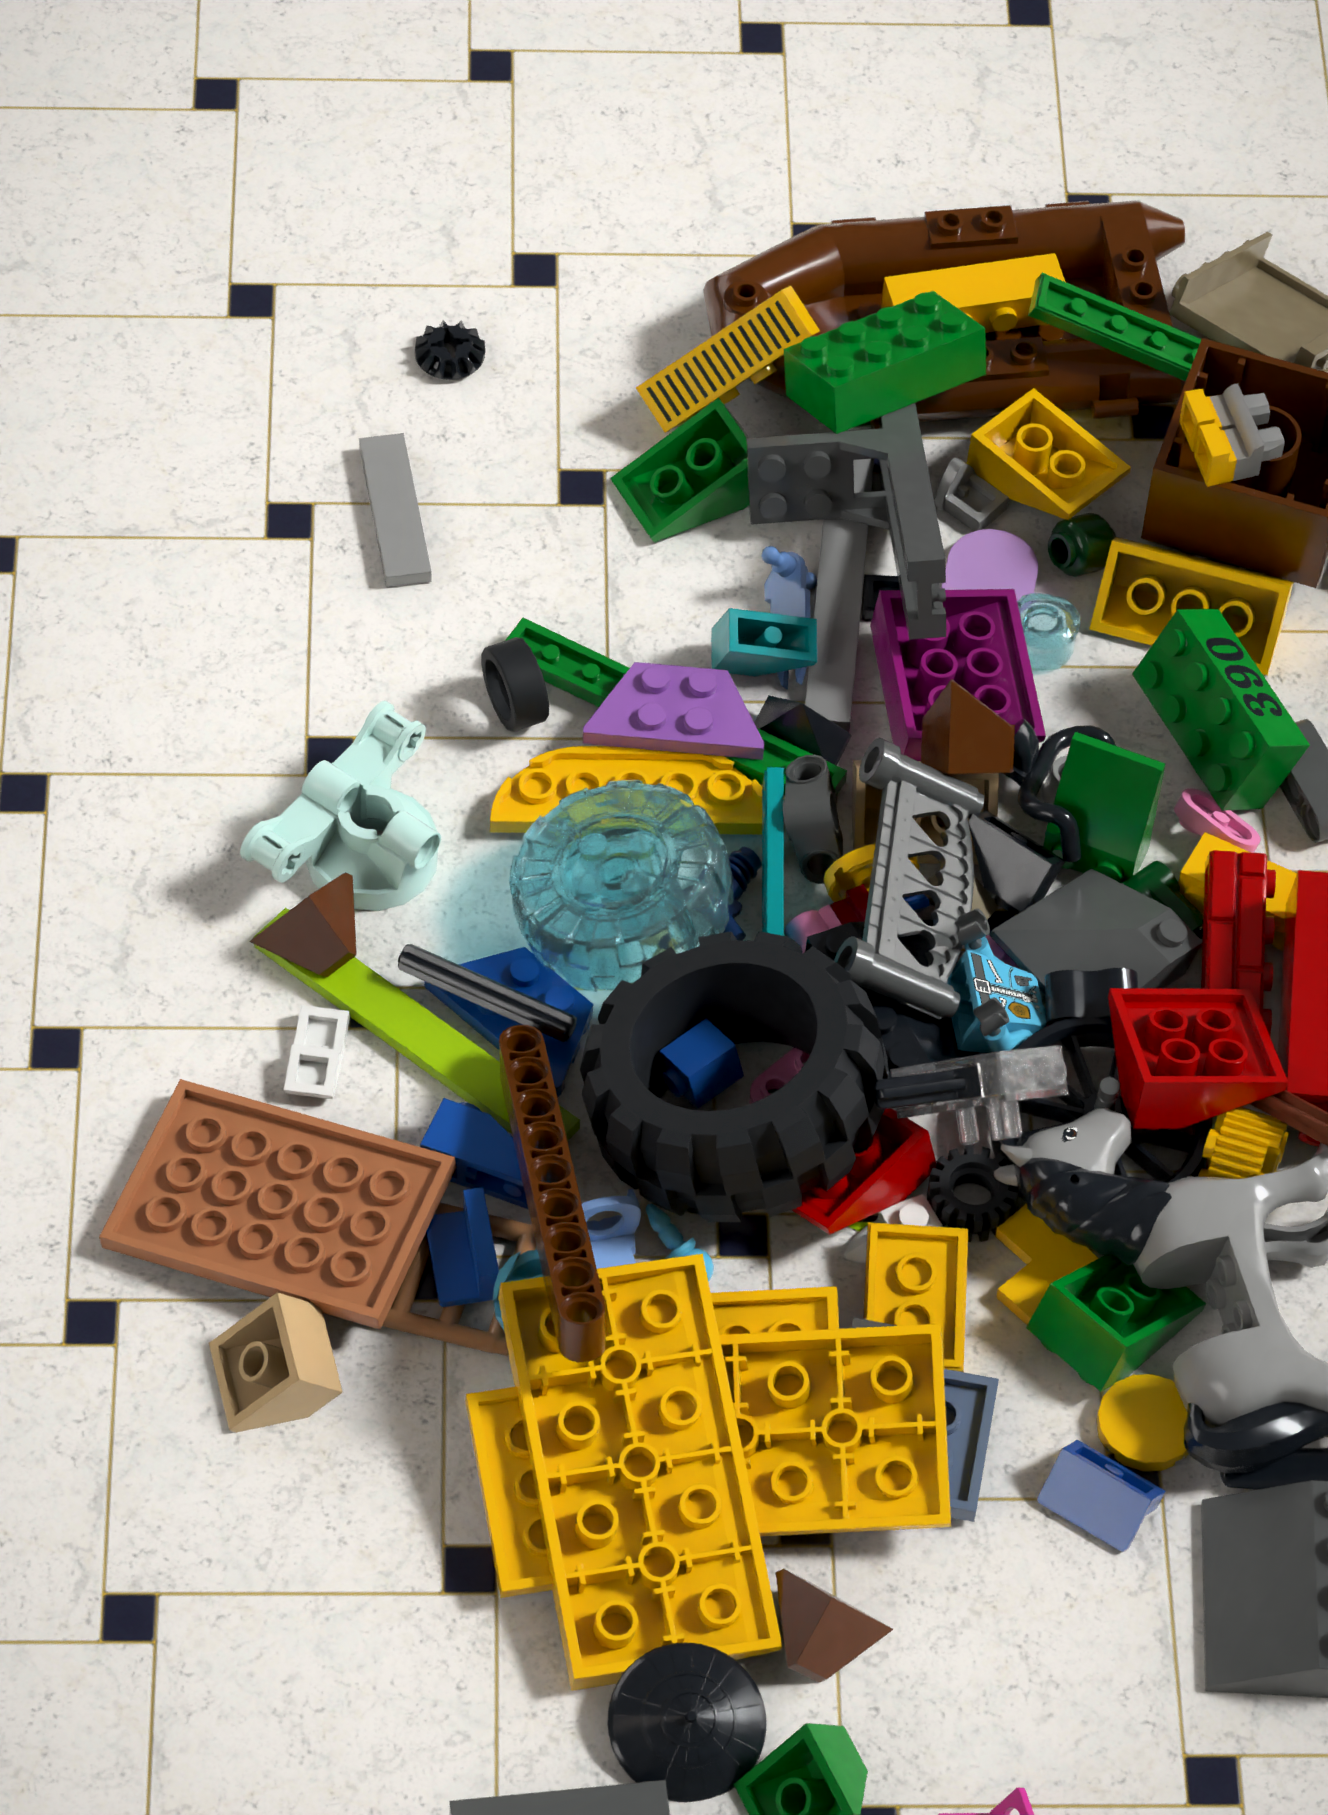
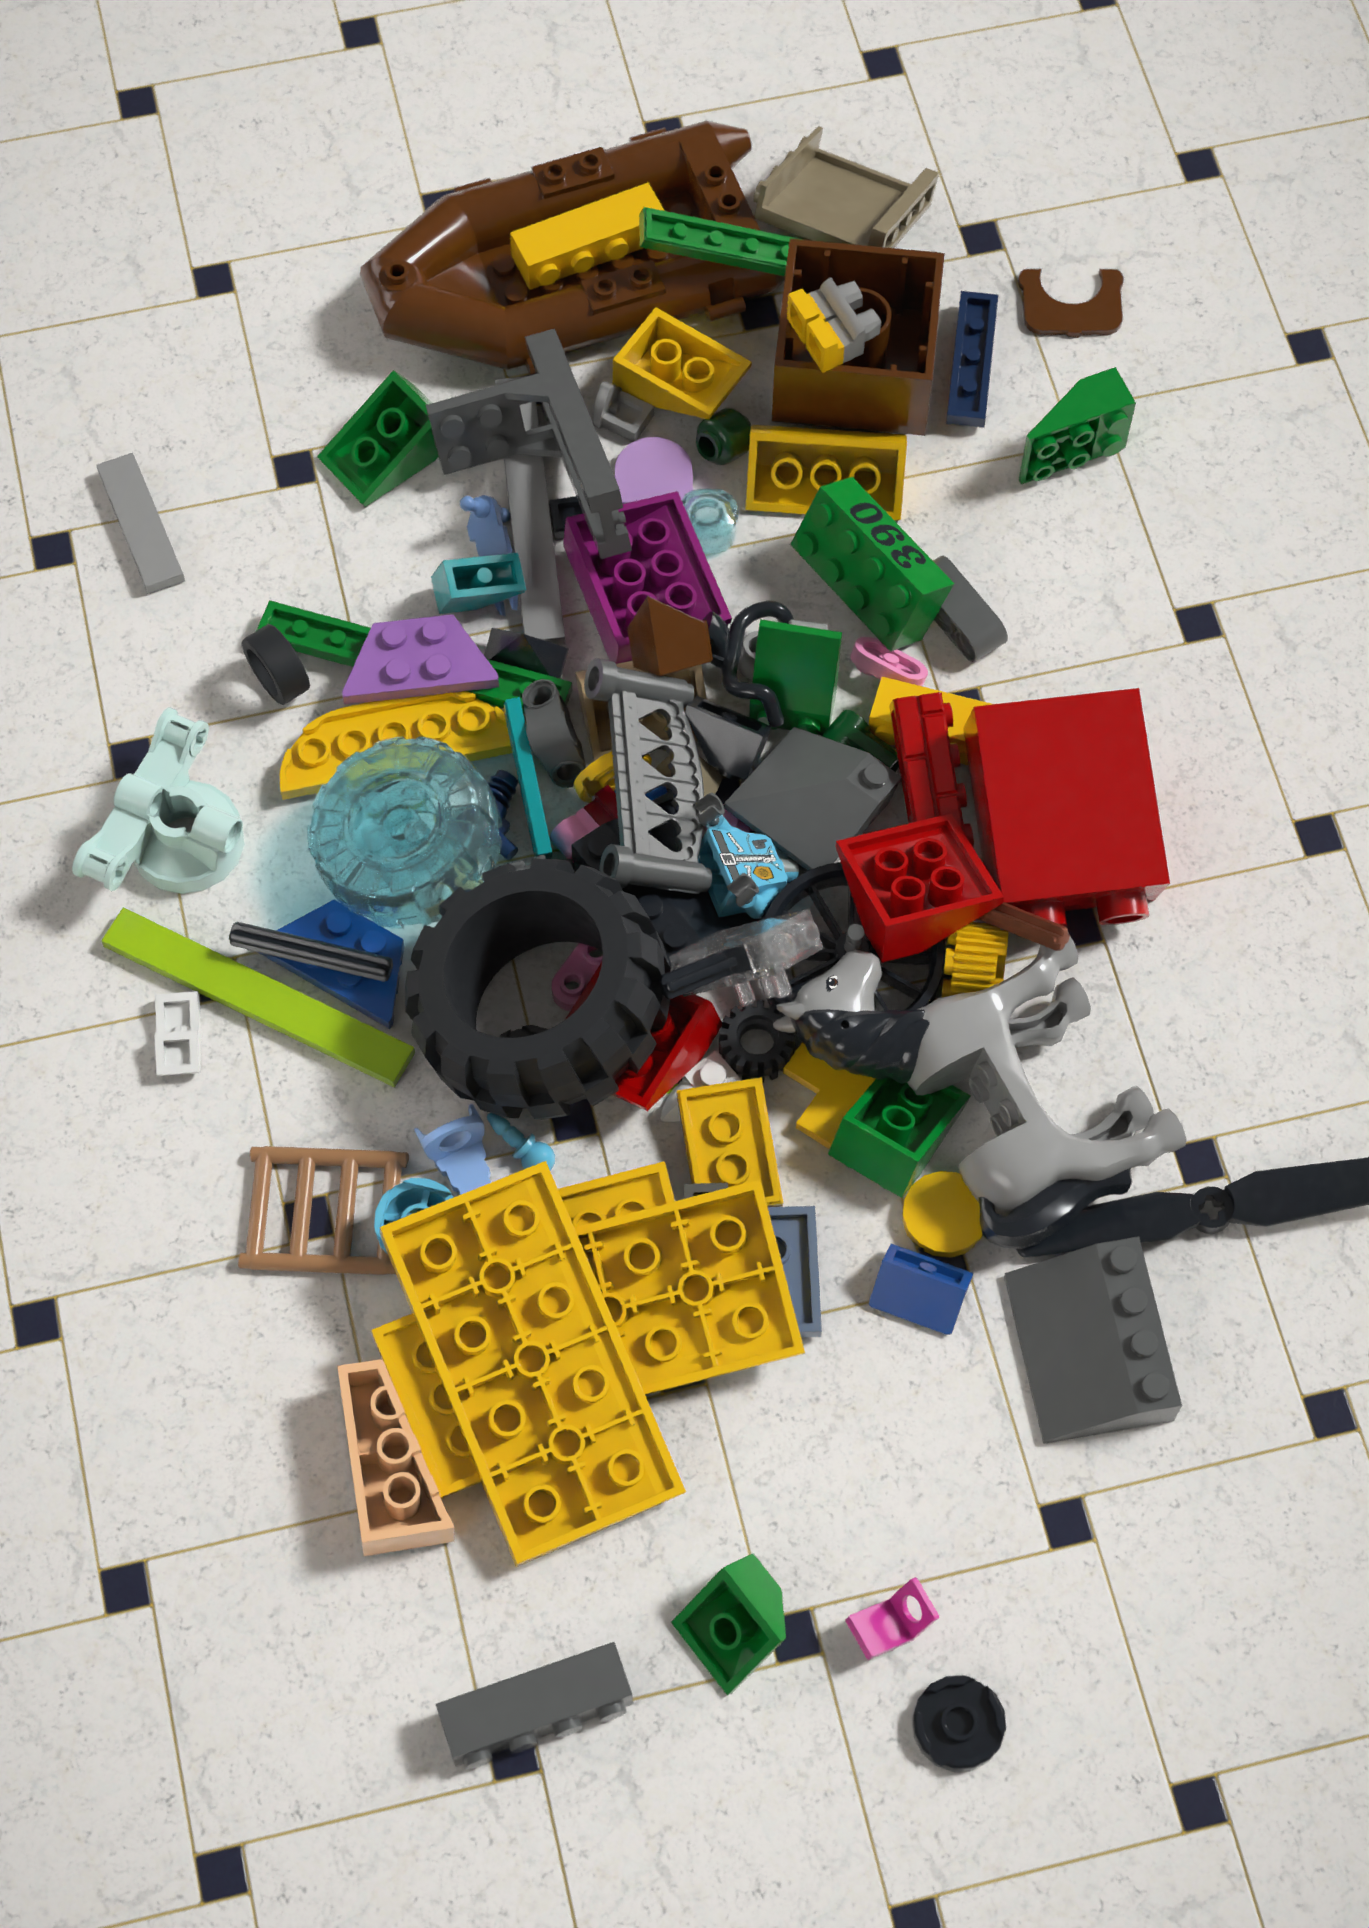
camera: 10 degrees left, 10 degrees up
nougat plate [99,1079,456,1330] -> none
tan slope [209,1292,343,1432] -> none
reddish brown slope [249,873,357,978] -> none
black gear [415,320,485,380] -> none
blue slope [420,1098,529,1210] -> none
blue panel [426,1187,499,1307] -> none
reddish brown beam [499,1025,606,1362] -> none
black hat [608,1642,767,1802] -> none
yellow brick [636,286,820,433] -> none
blue brick [660,1018,744,1109] -> none
reddish brown slope [775,1569,894,1683] -> none
green brick [784,291,986,434] -> none
black axle [1044,968,1138,1026] -> none
none -> light nougat wedge [337,1359,454,1556]

